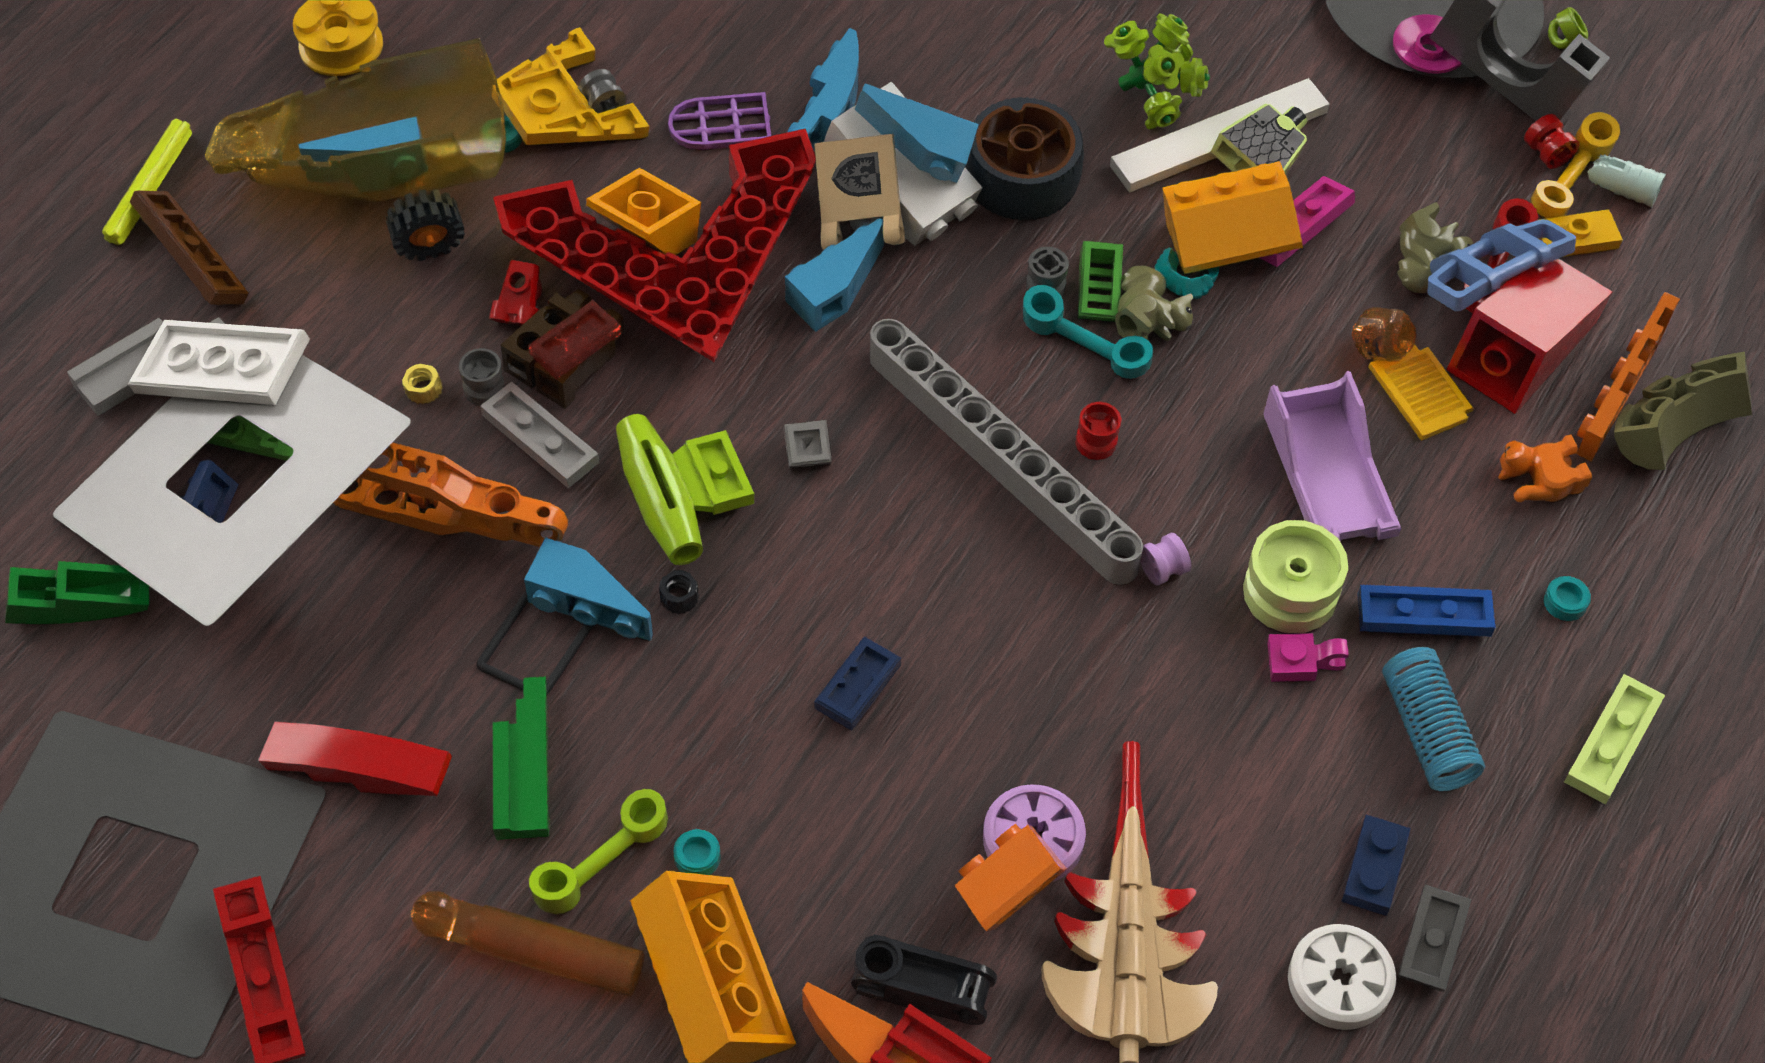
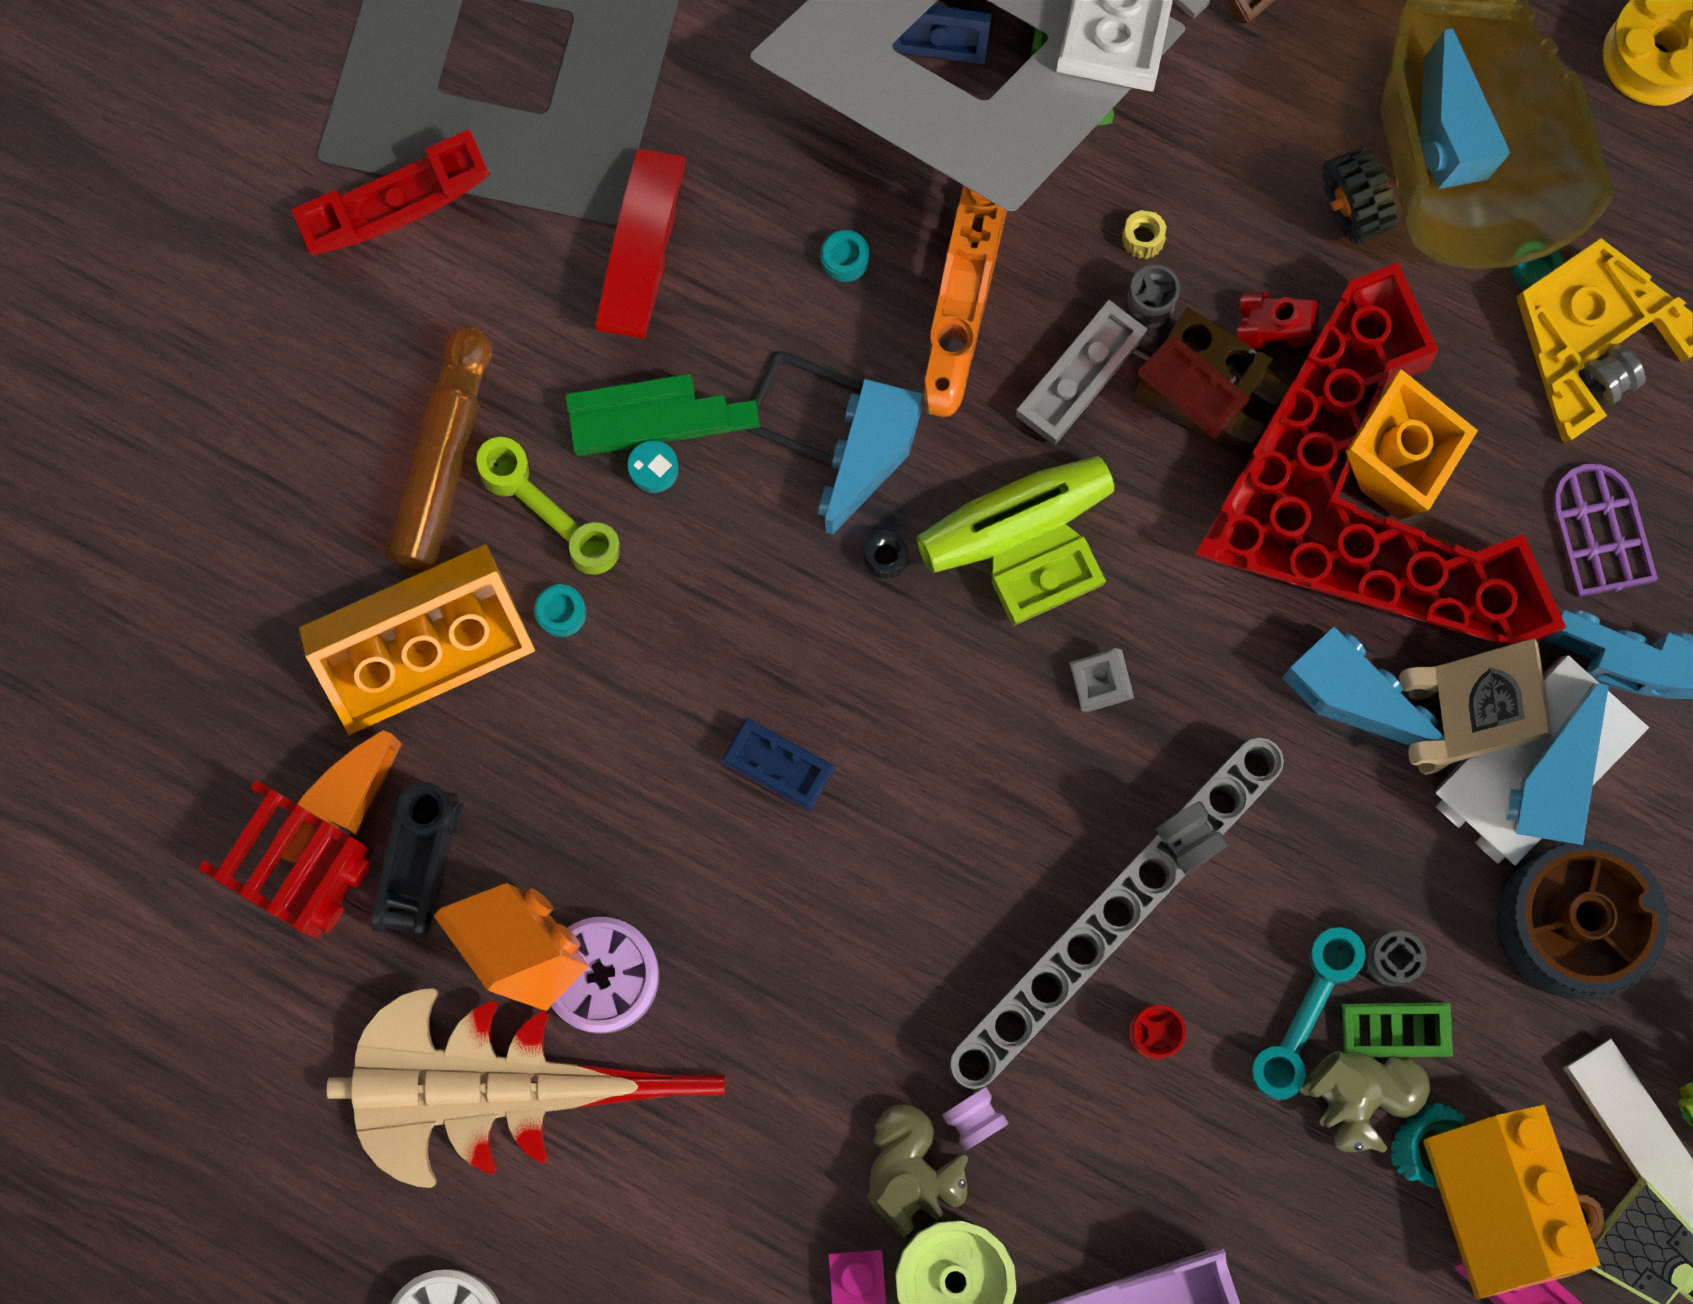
camera: 90 degrees right, 20 degrees up
none -> teal tile [628,440,679,493]
none -> teal tile [820,230,869,282]
none -> olive animal [866,1103,968,1238]
none -> dark grey wheel [1156,801,1229,874]

